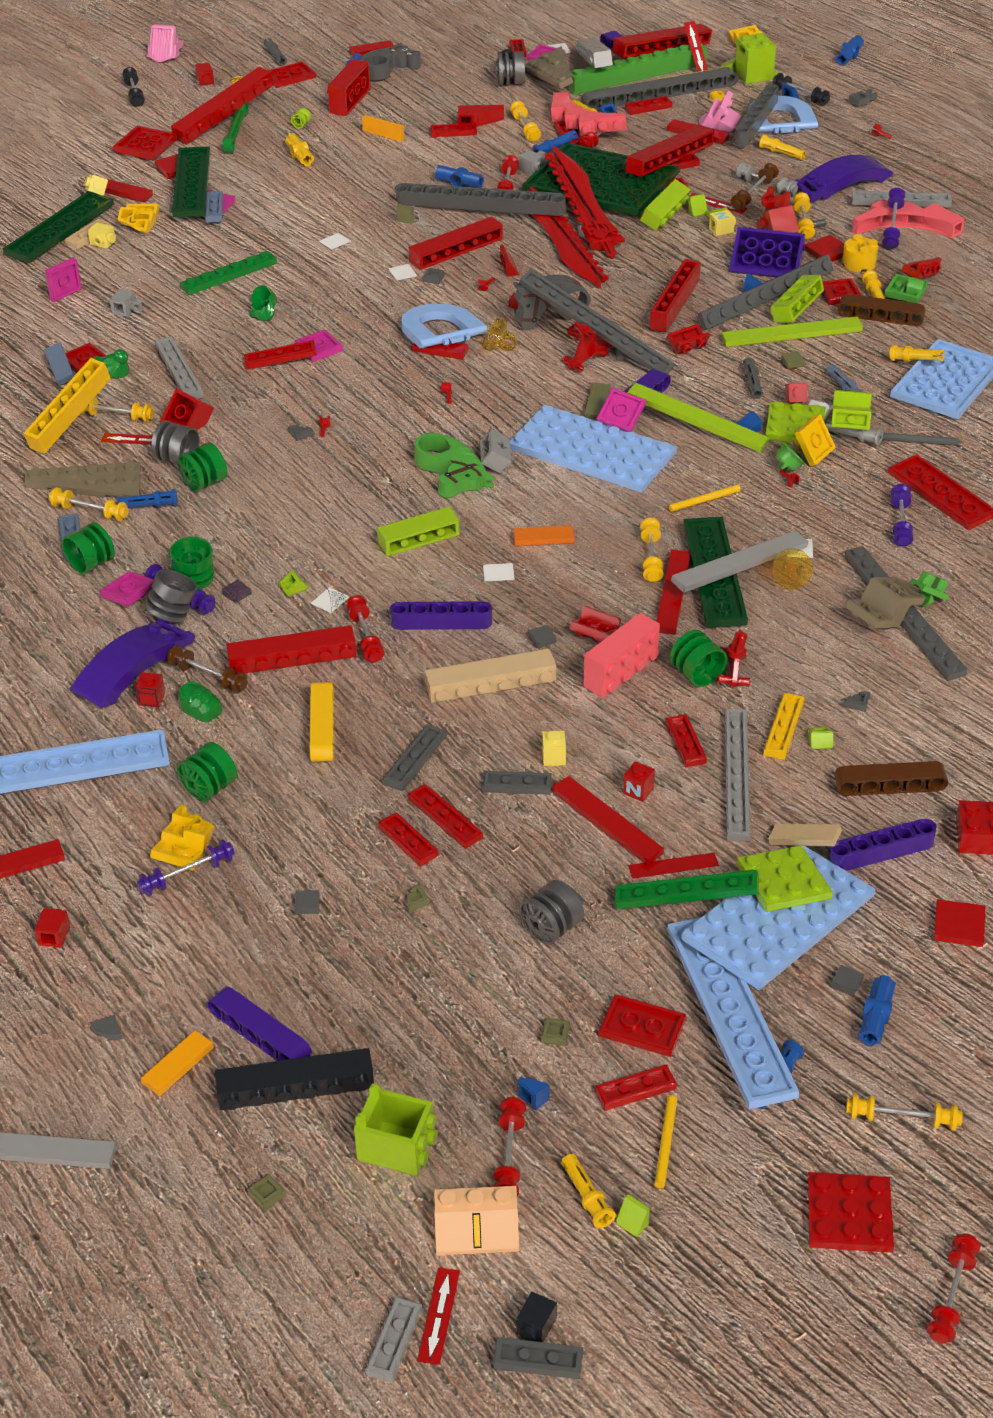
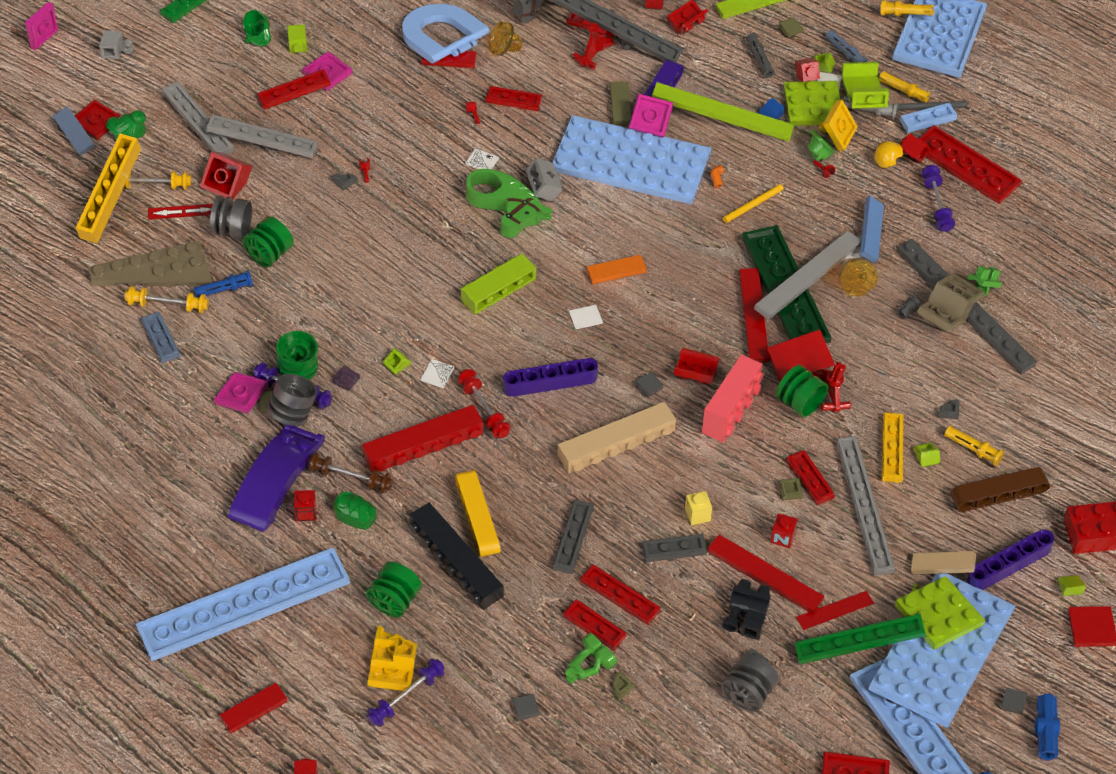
camera: 15 degrees left, 10 degrees up
green wheel [62,522,115,575] -> none
yellow axle [640,518,664,582] -> none
none -> light grey plate [207,114,318,158]
none -> lime brick [287,24,308,53]
none -> black brick [409,502,504,610]
none -> white sticker [465,149,499,169]
none -> red tile [486,86,542,111]
none -> bright green piece [565,633,617,683]
none -> orange arm [711,165,724,188]
none -> black hips [722,579,771,640]
none -> red tile [766,330,835,382]
none -> olive tile [779,478,803,501]
none -> lime slope [814,52,835,73]
none -> medium blue tile [860,196,884,263]
none -> yellow hair [874,141,903,169]
none -> yellow pin [879,71,931,102]
none -> dark grey pin [896,296,921,319]
none -> light blue plate [900,103,957,133]
none -> red brick [900,133,931,163]
none -> yellow pin [944,425,1005,466]
none -> lime slope [1058,575,1086,596]

